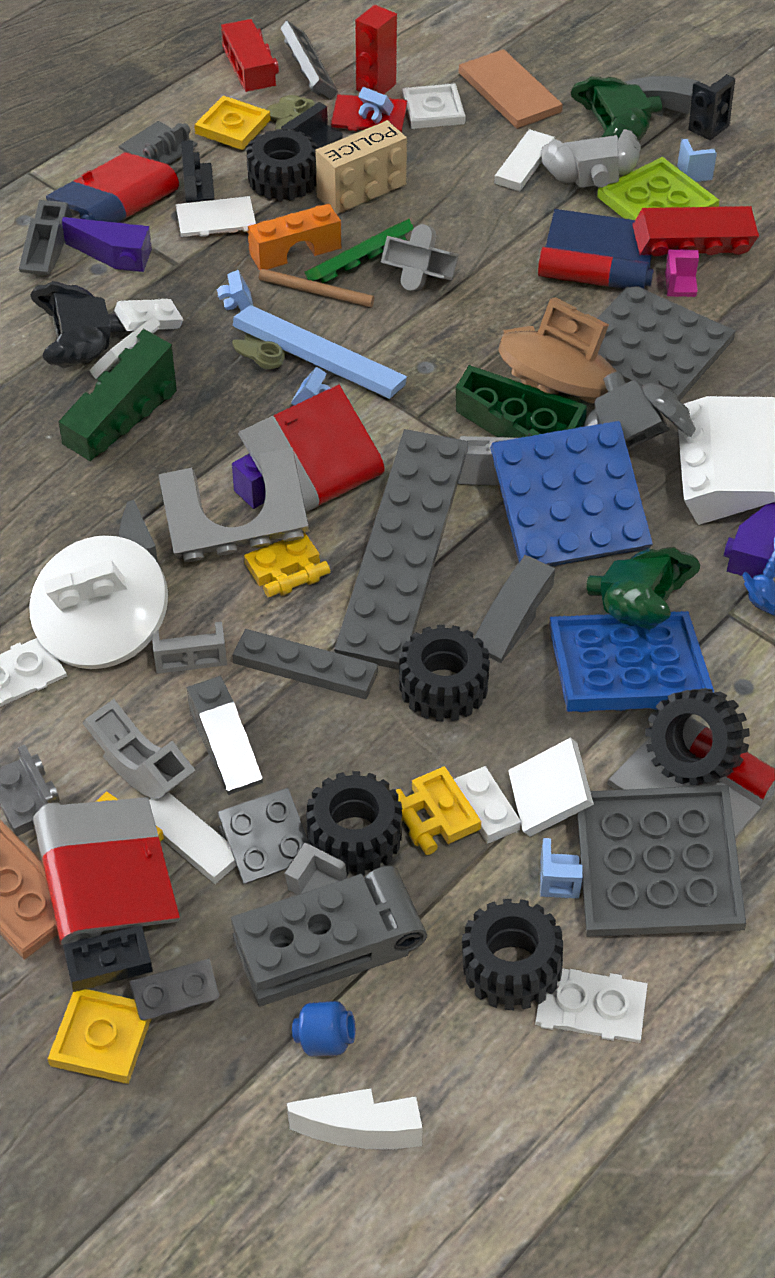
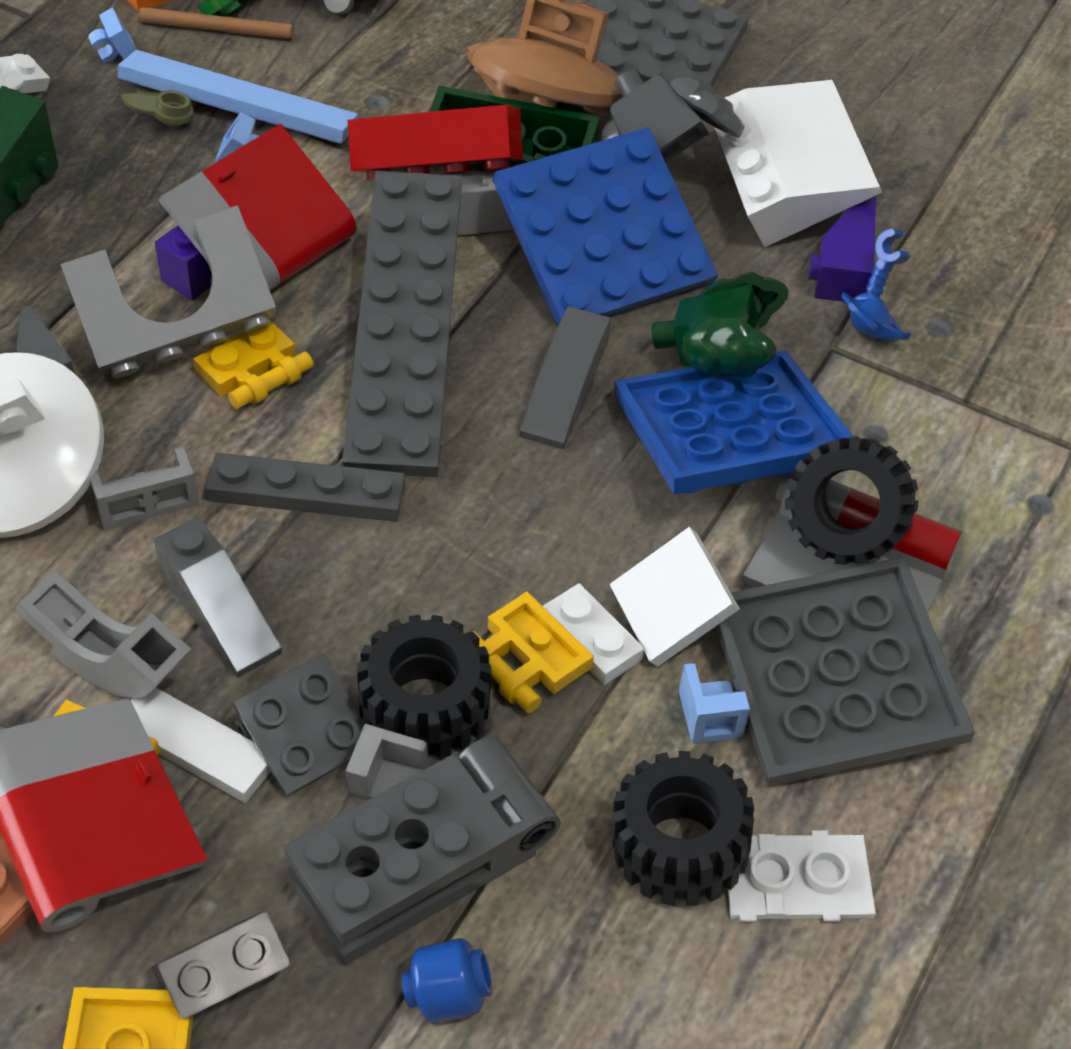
camera: 15 degrees left, 0 degrees up
black bracket [63,925,153,992] -> none
black tyre [399,624,490,722] -> none
none -> red brick [347,105,523,180]

